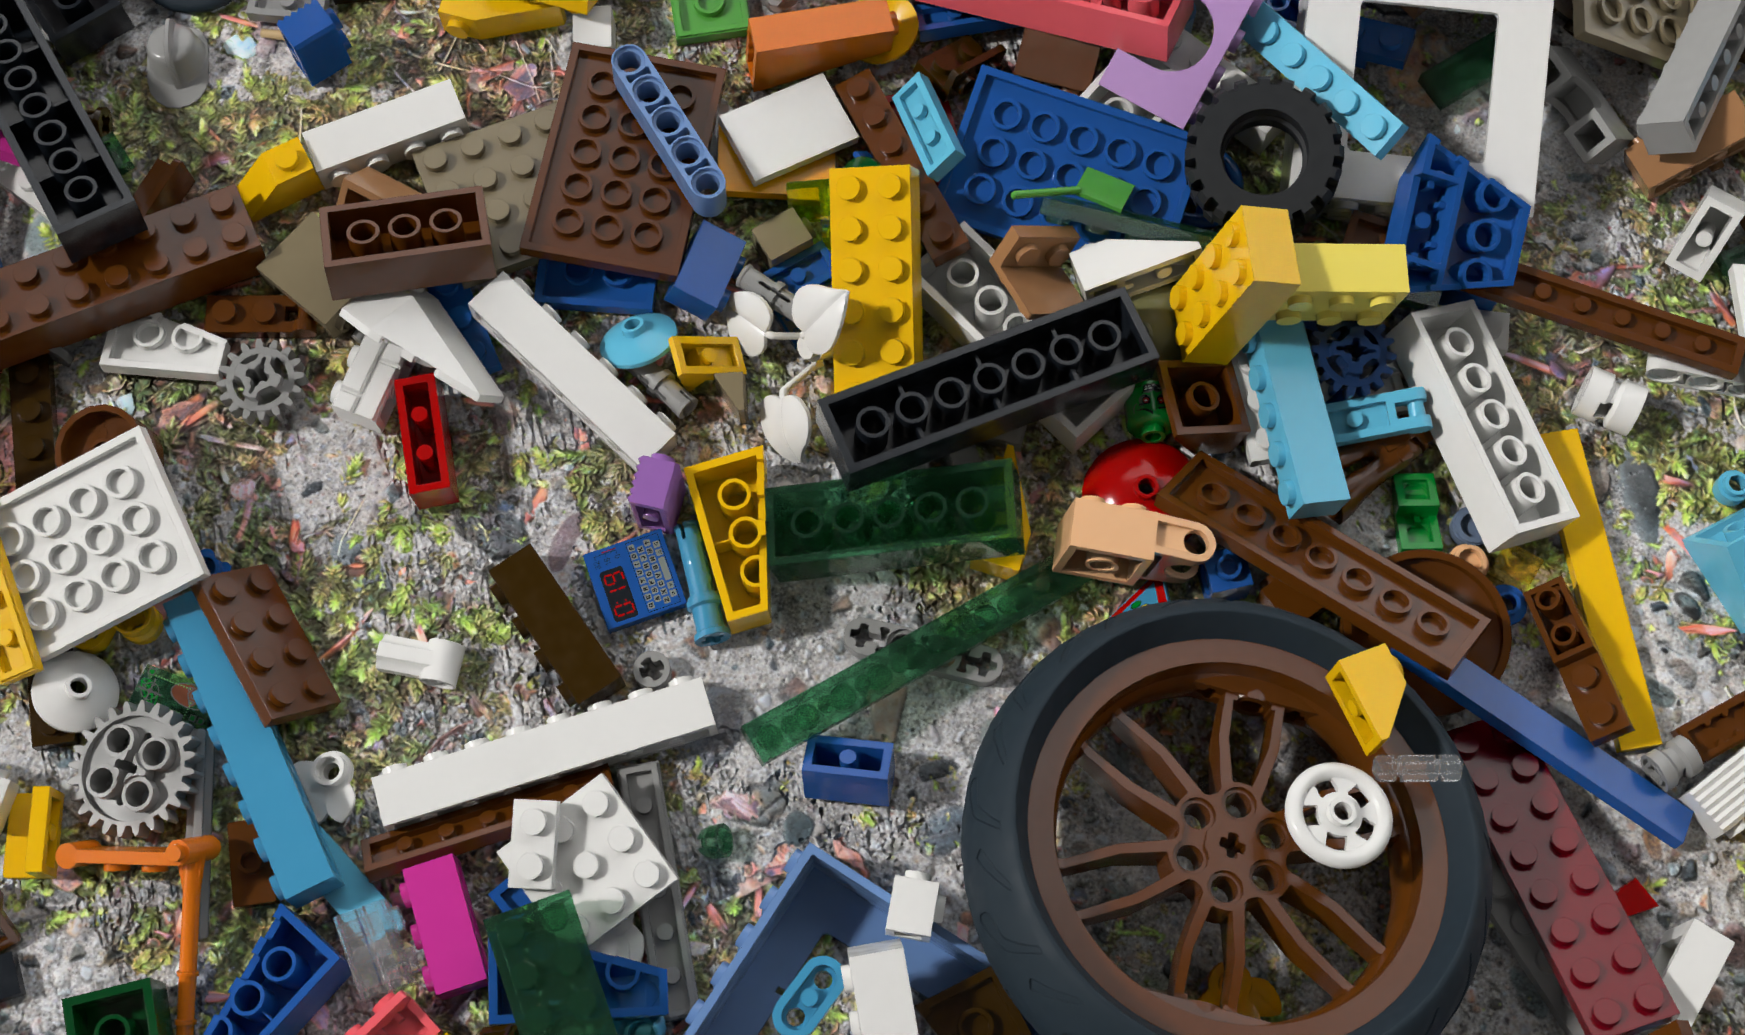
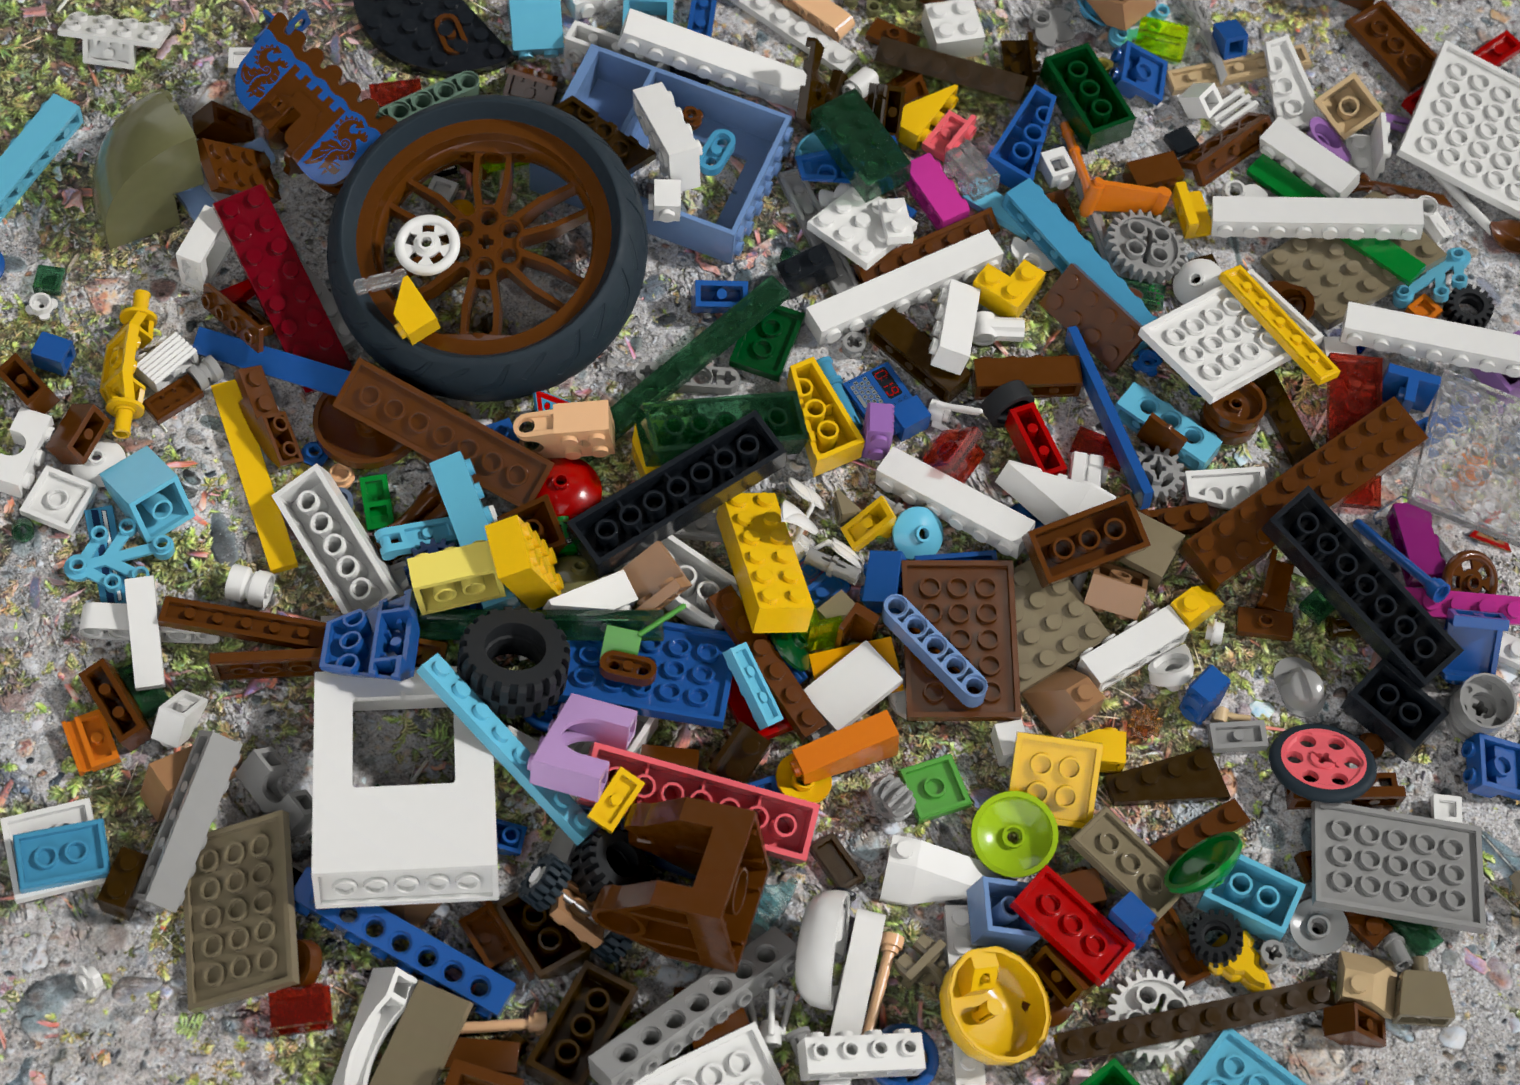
camera: 160 degrees right, 10 degrees down
none -> reddish brown bracket [201,283,273,353]
none -> reddish brown tile [209,648,326,681]
none -> reddish brown plate [599,650,657,687]
none -> dark green plate [729,297,805,383]
none -> black brick [776,242,838,300]
none -> reddish brown panel [834,602,881,649]
none -> blue brick [893,395,931,442]
none -> clear red bracket [921,426,985,484]
none -> white brick [928,279,981,375]
none -> white plant [928,399,983,452]
none -> reddish brown brick [970,354,1083,400]
none -> yellow brick [972,259,1046,318]
none -> black tyre [981,380,1035,428]
none -> medium nougat slope [1021,666,1105,737]
none -> white brick [1037,146,1076,190]
none -> blue tile [1064,326,1154,510]
none -> clear red tile [1070,426,1121,472]
none -> medium azure brick [1115,382,1223,471]
none -> reddish brown brick [1122,151,1185,192]
none -> clear orange gear [1127,704,1164,742]
none -> reddish brown piece [1136,412,1188,457]
none -> white piece [1148,644,1194,692]
none -> white plate [1205,619,1225,646]
none -> reddish brown plate [1236,606,1293,642]

